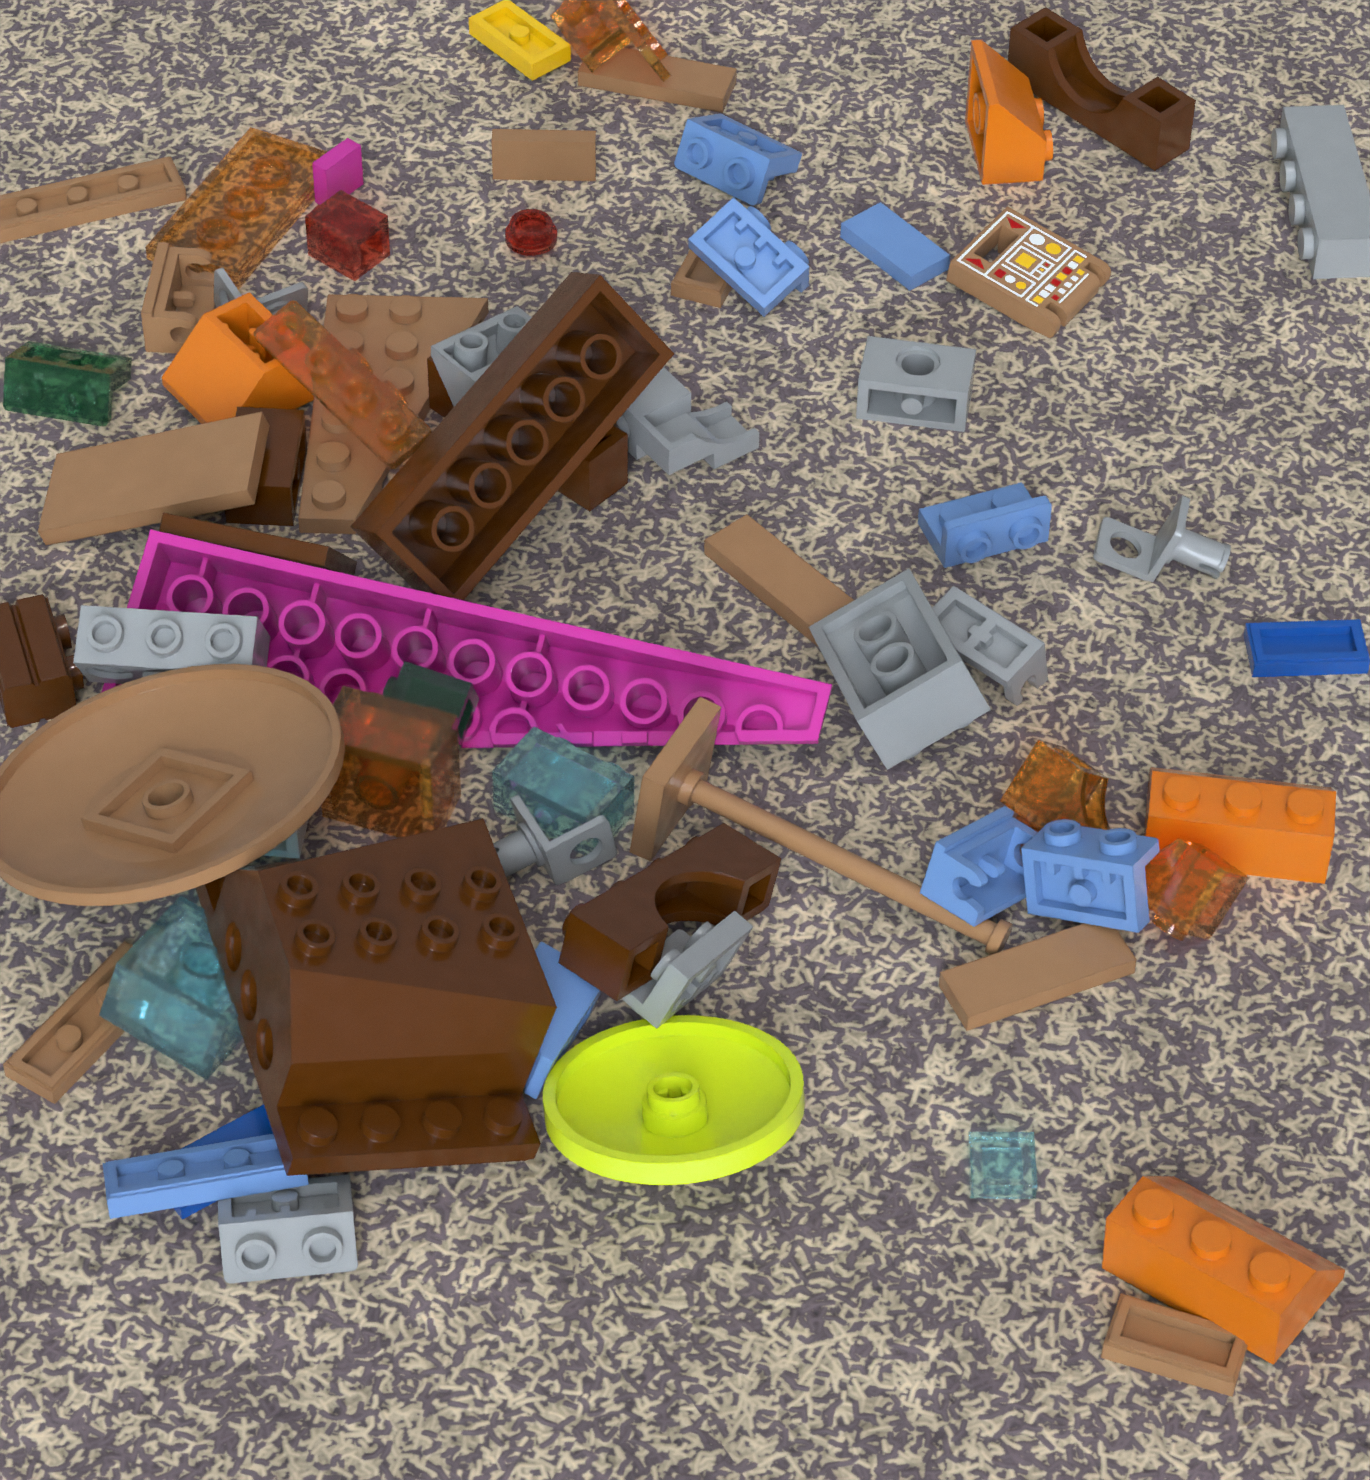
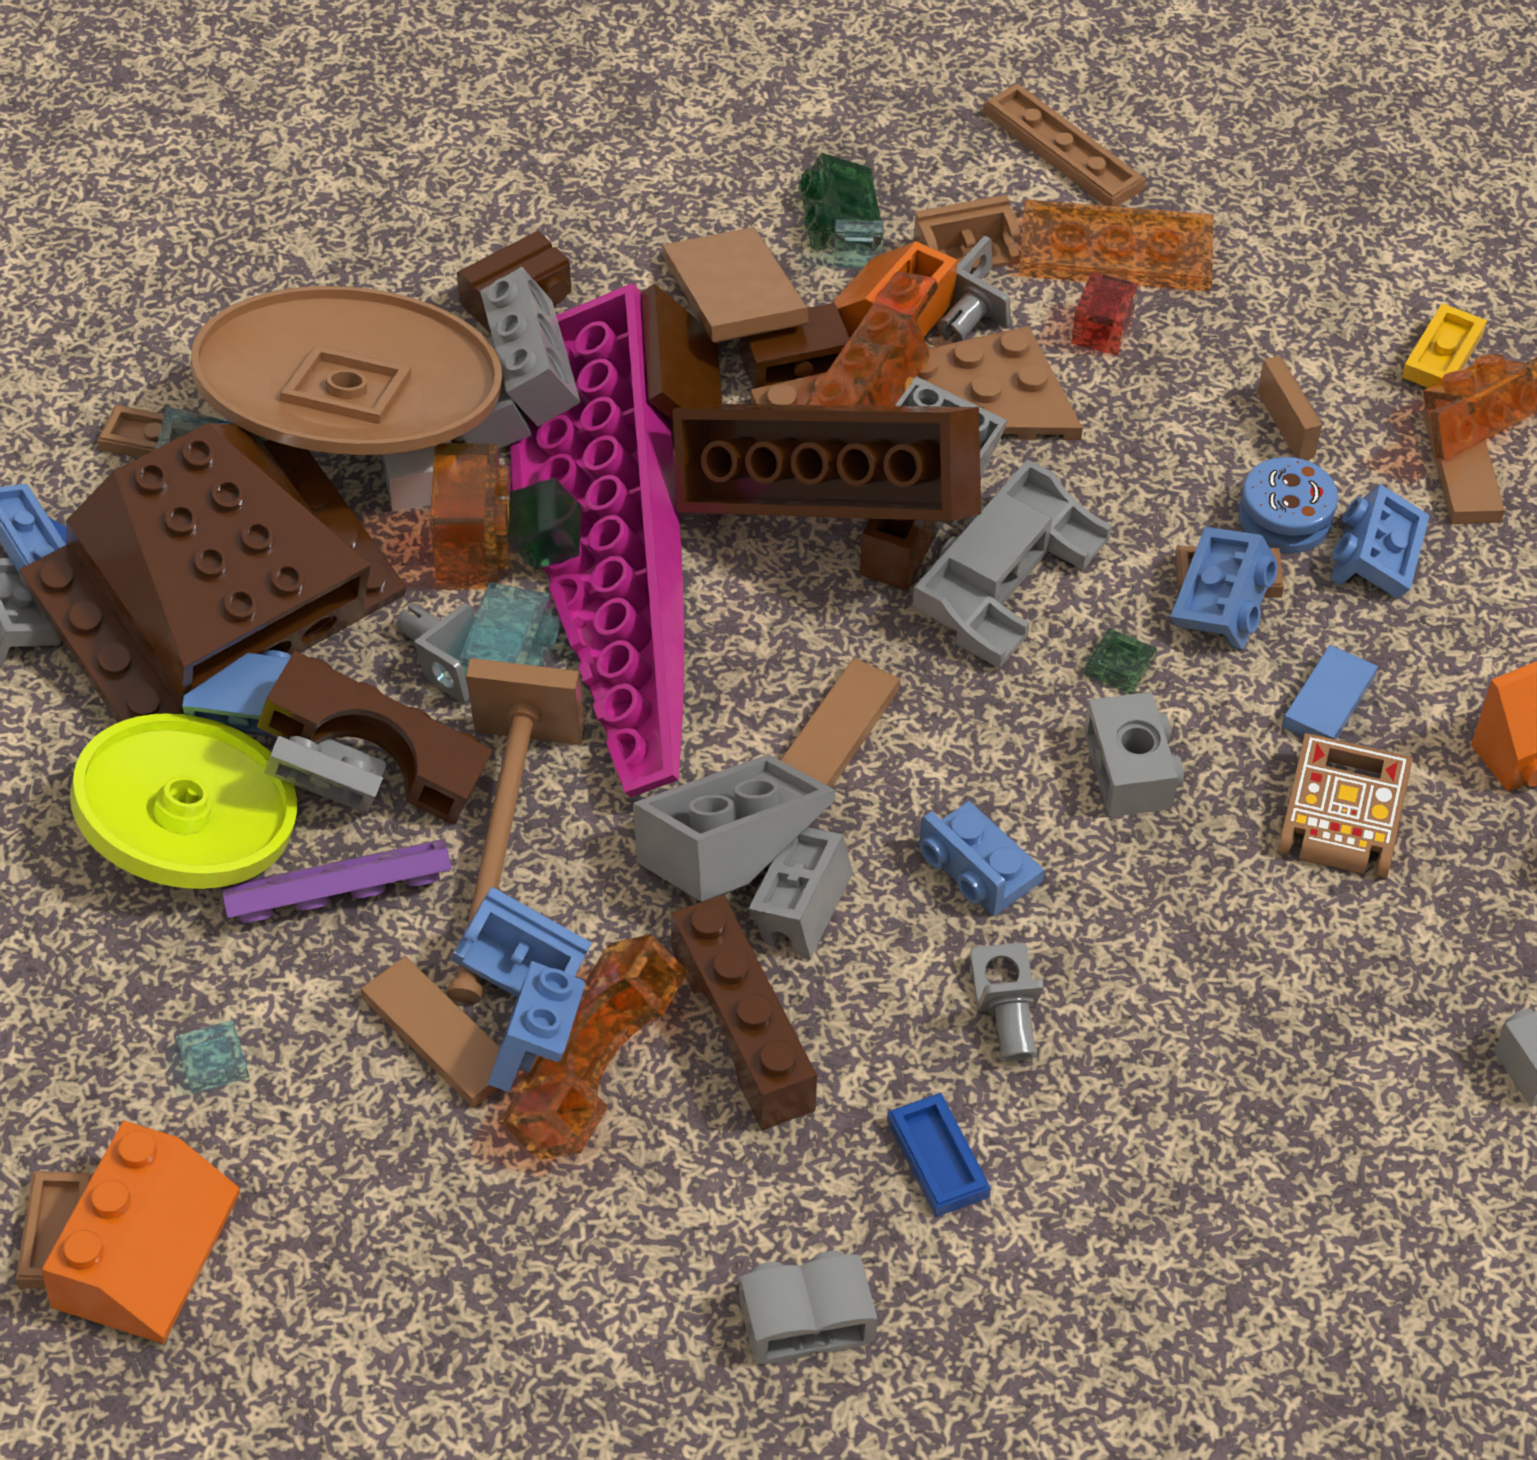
camera: 70 degrees right, 5 degrees up
dark pink tile [312,138,364,210] -> none
clear red plate [505,209,558,256] -> none
orange slope [1144,767,1336,884] -> none
none -> medium lavender plate [221,839,452,923]
none -> reddish brown arch [671,894,817,1131]
none -> clear light blue tile [834,220,884,267]
none -> clear green tile [1085,628,1157,694]
none -> medium blue head [1238,457,1338,553]

